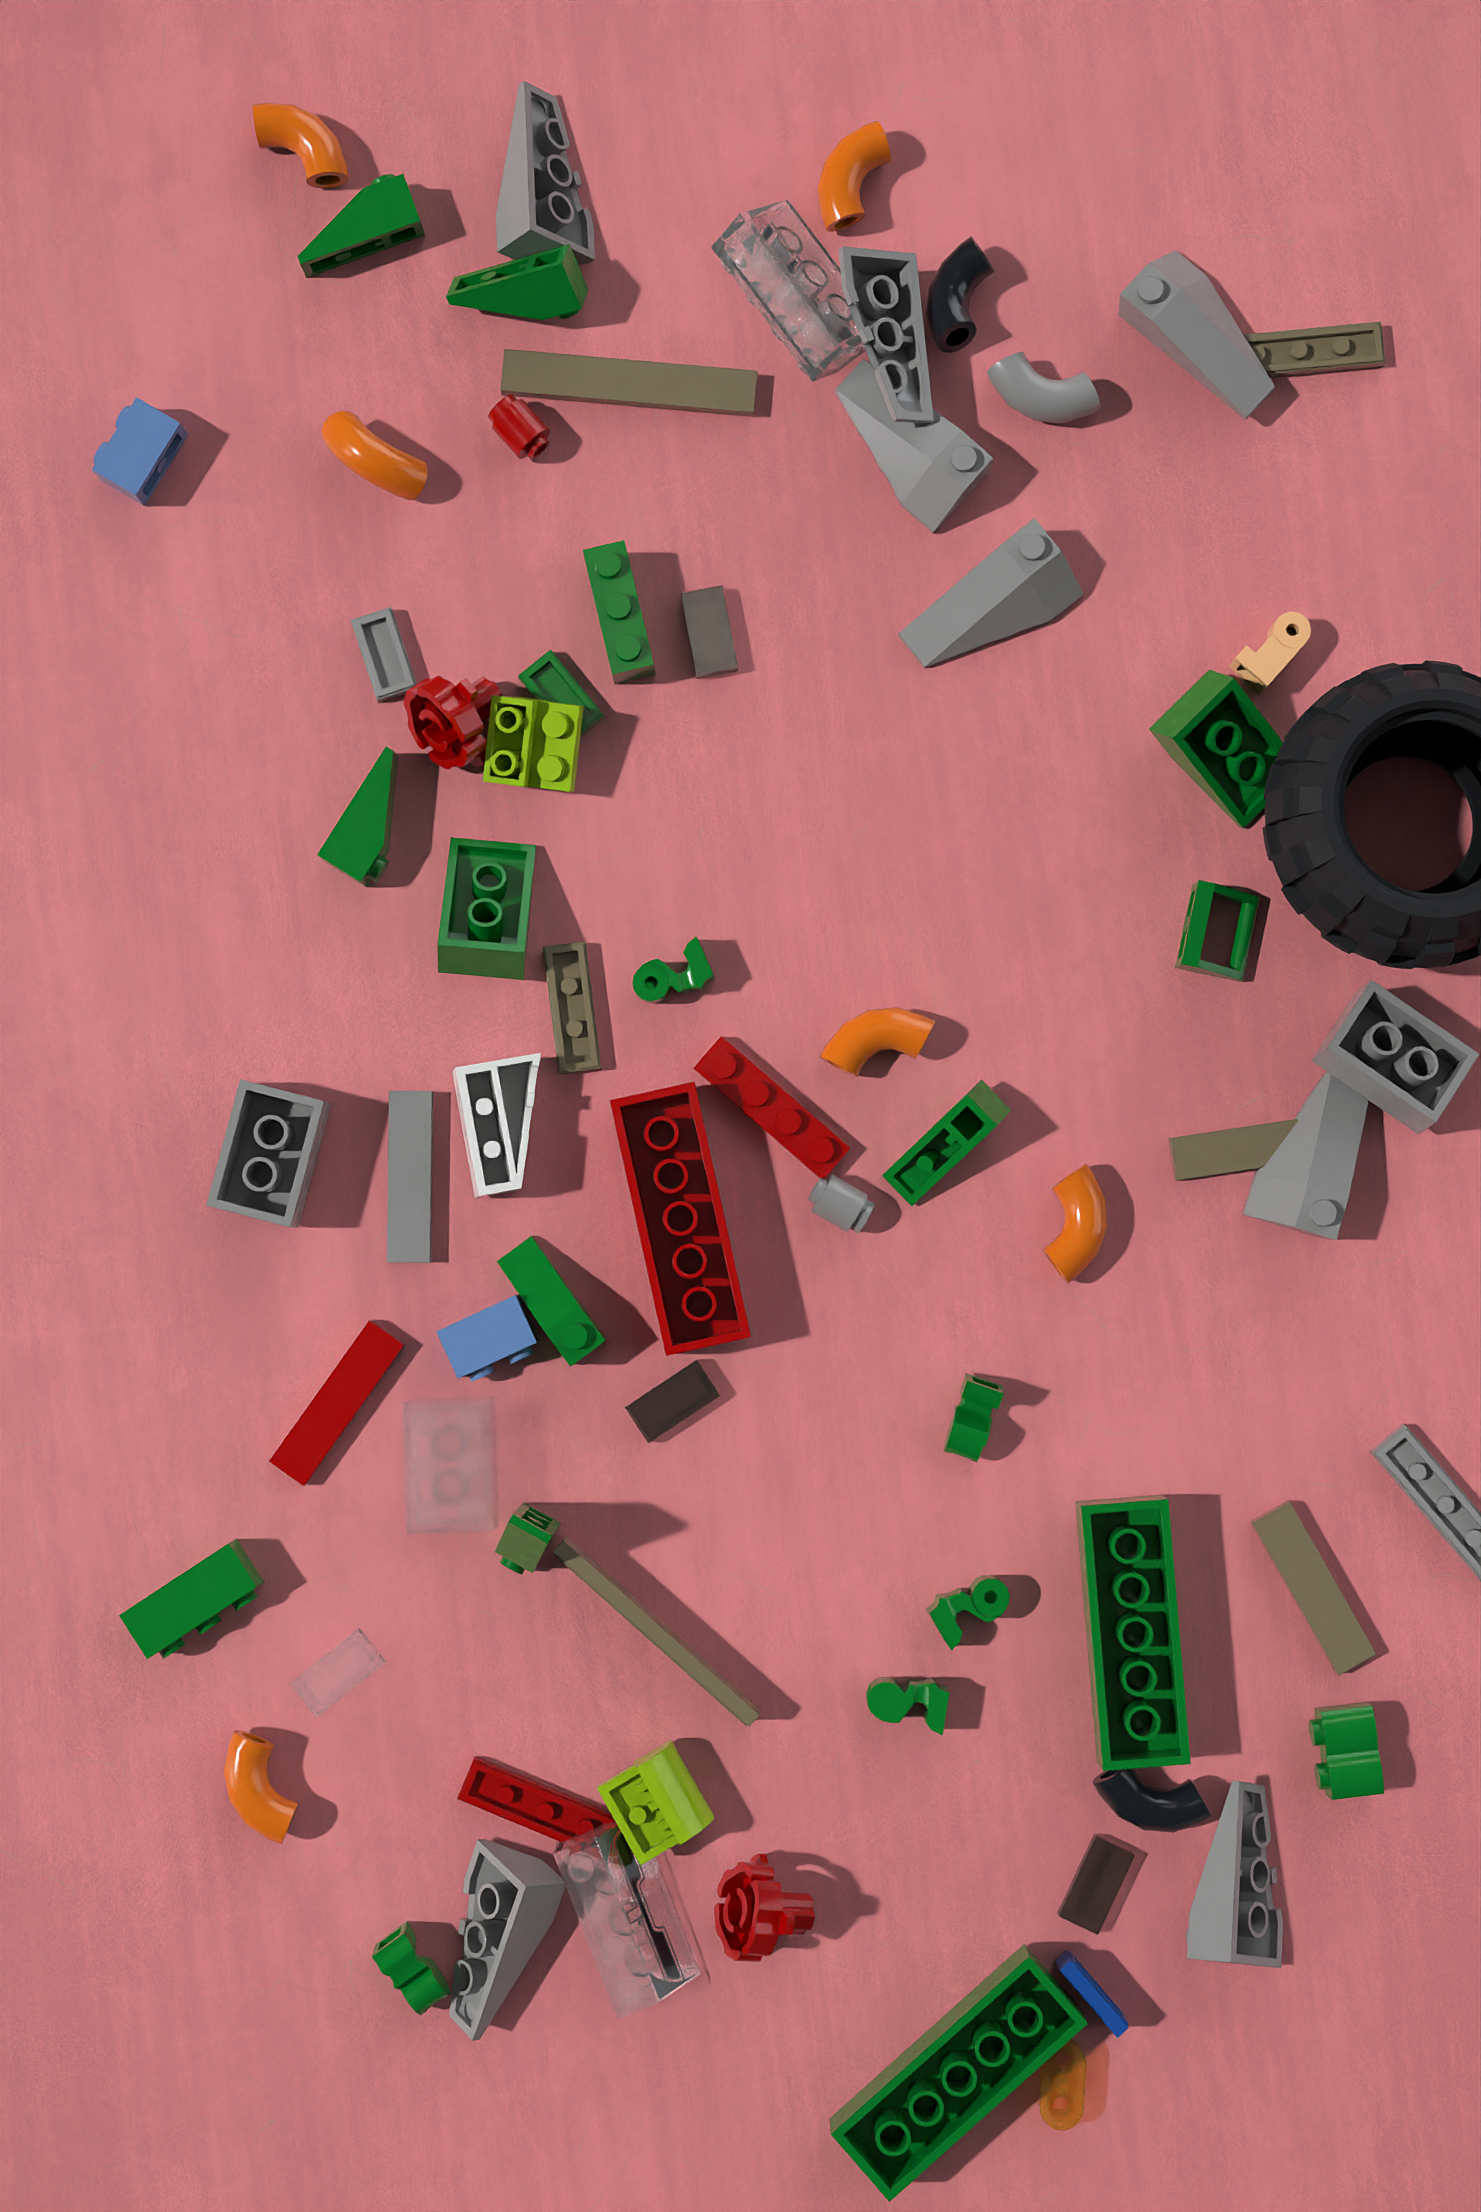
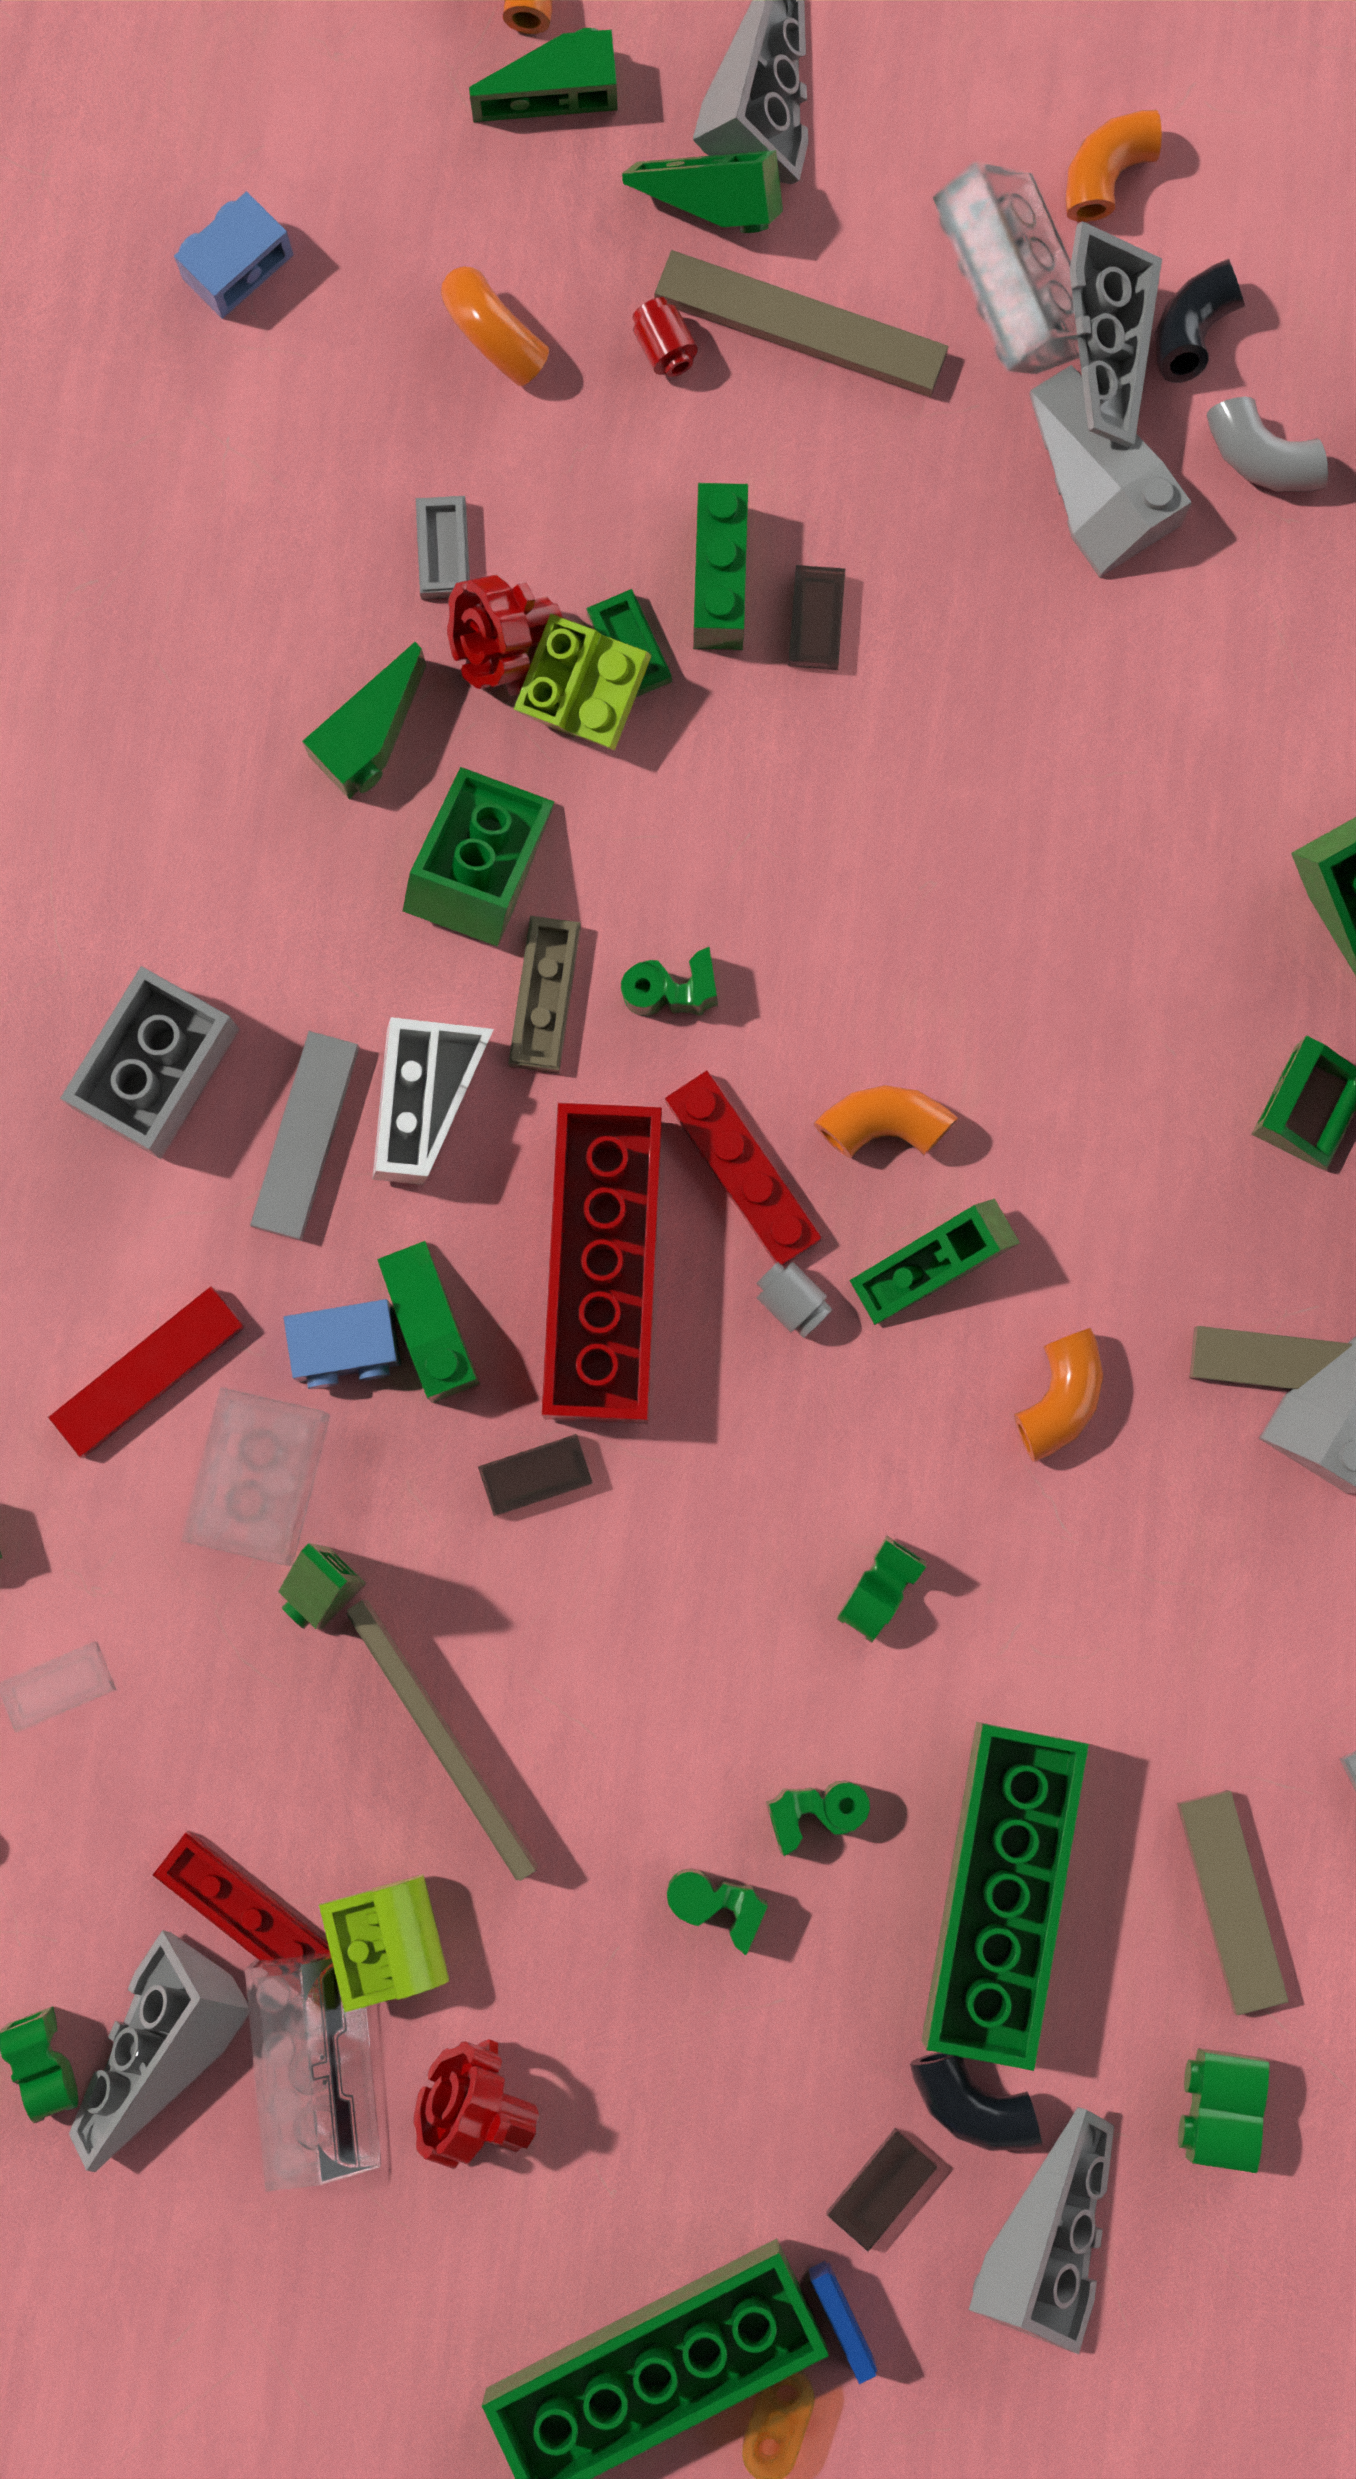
camera: 10 degrees right, 5 degrees down
light grey wedge [898,518,1084,668] -> none

